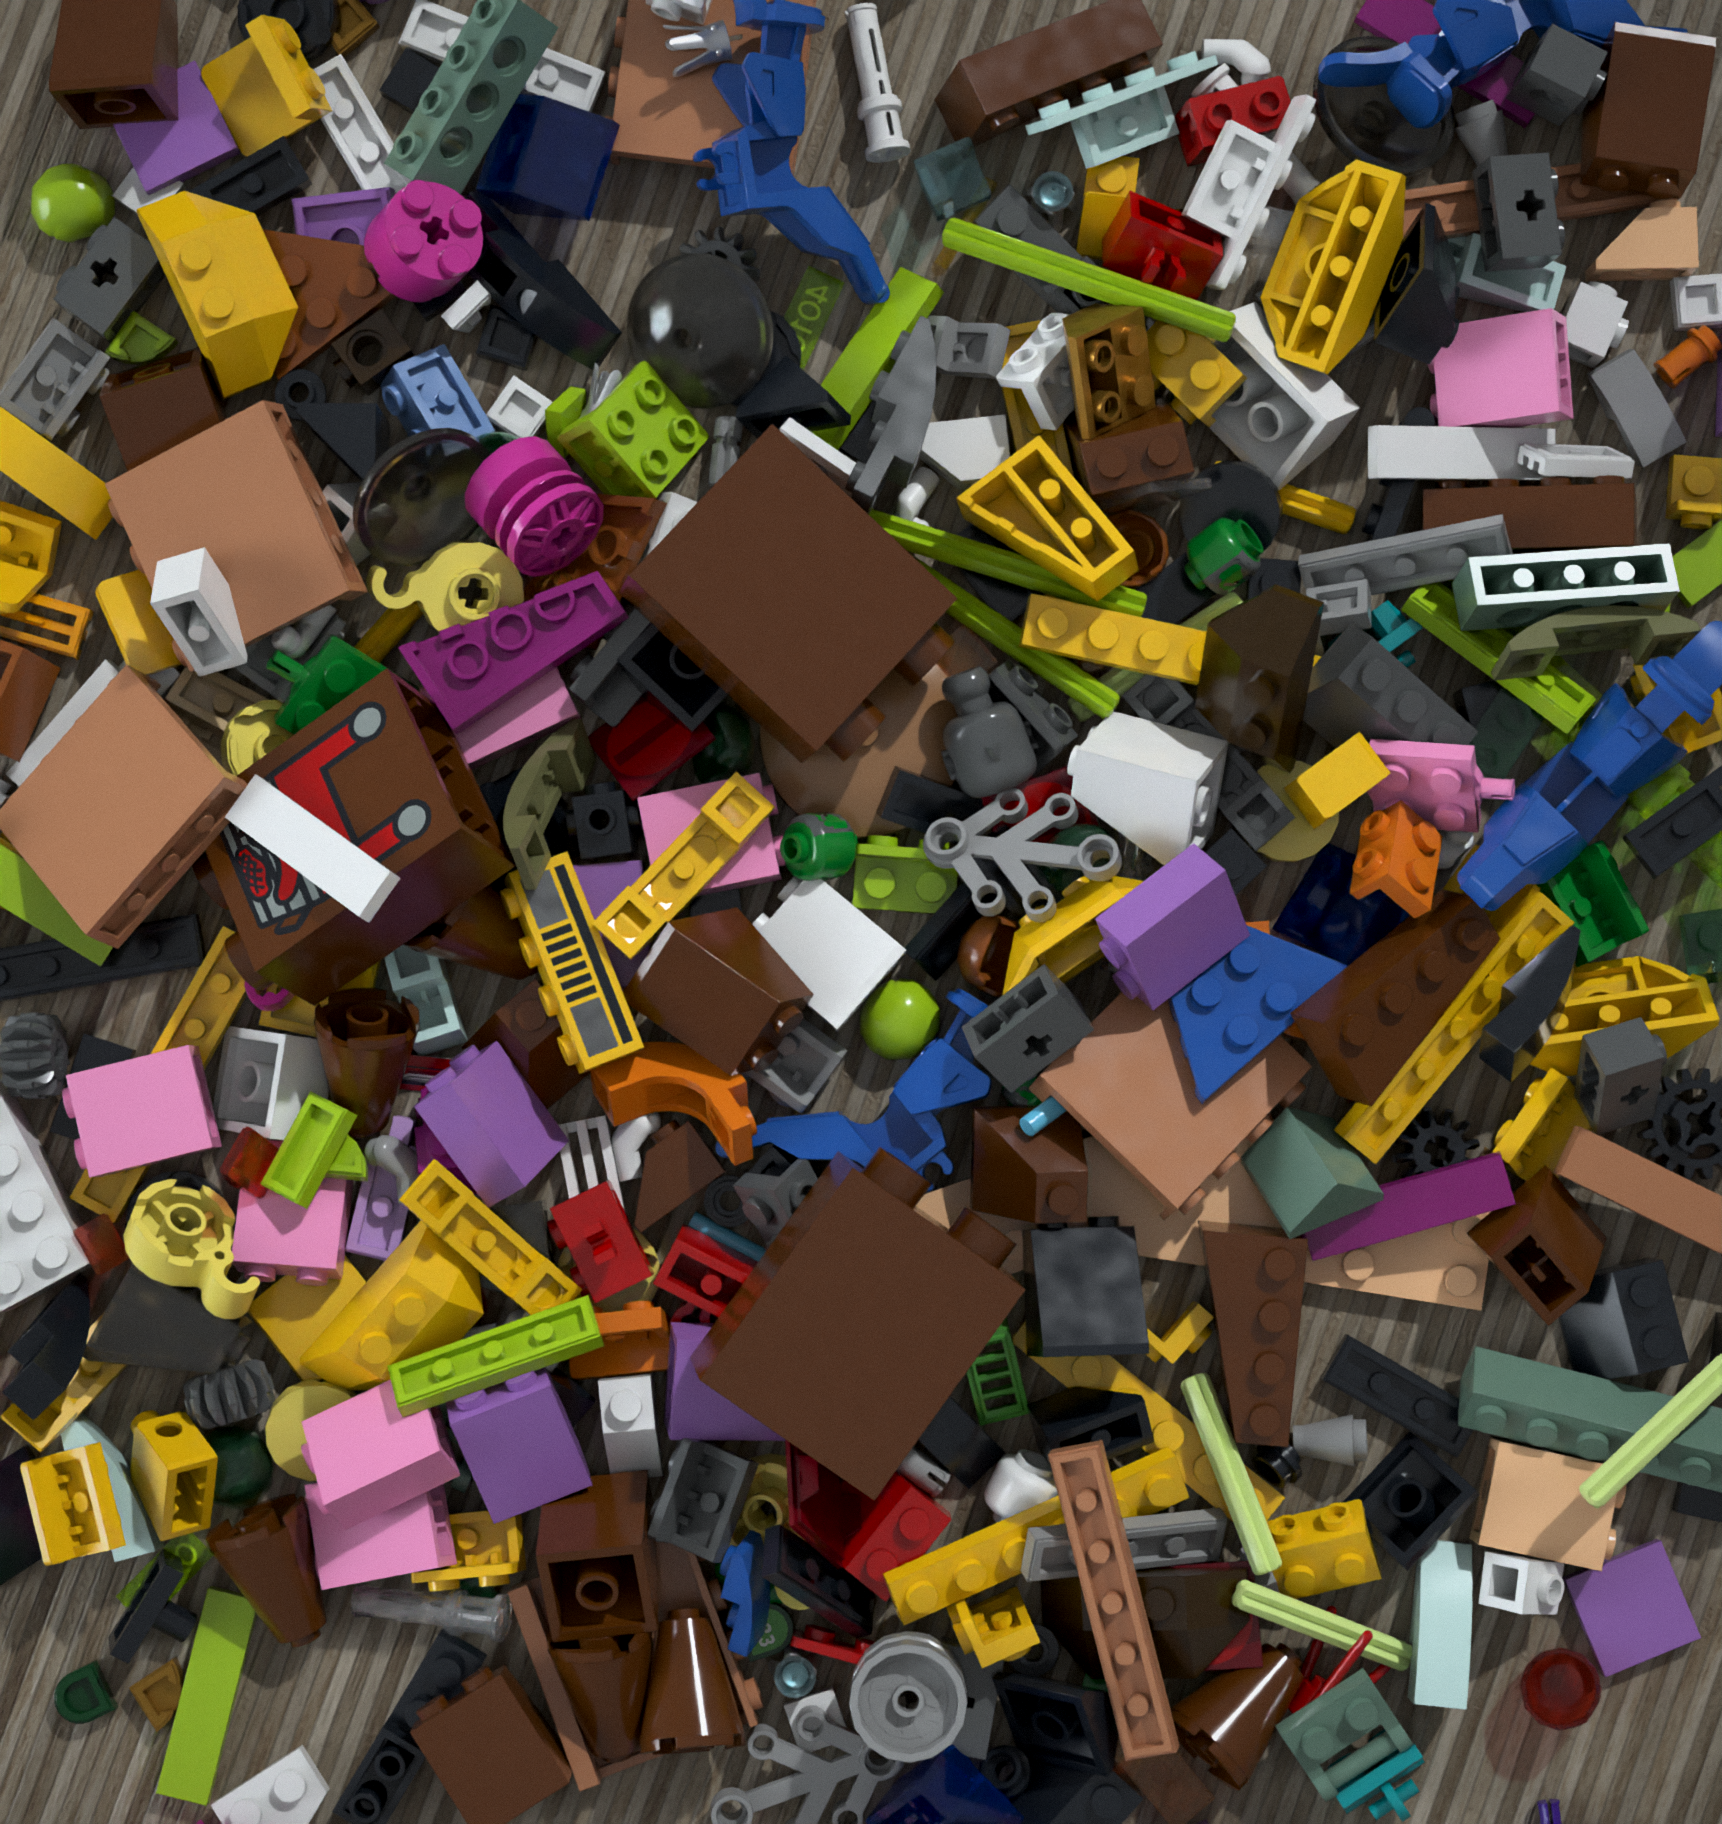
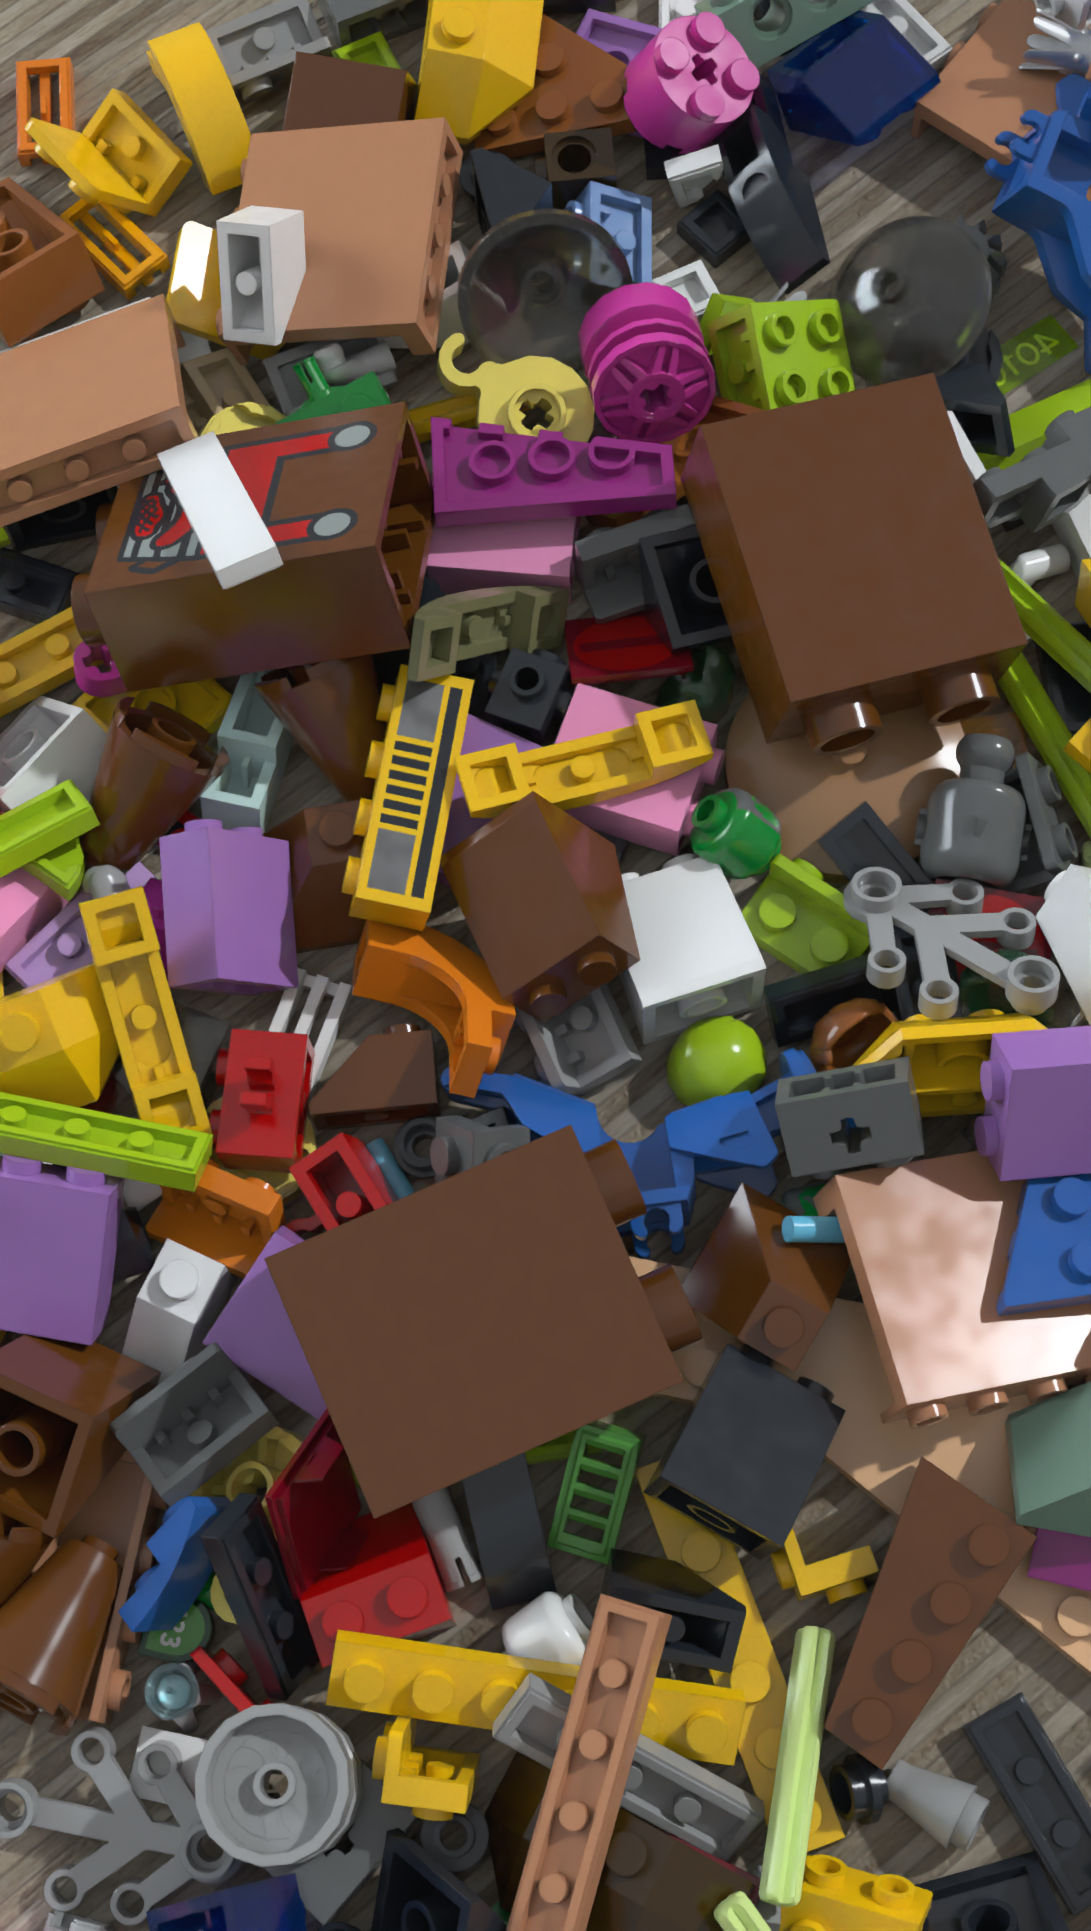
camera: 40 degrees right, 15 degrees down
white arm [611,1112,661,1182] -> none

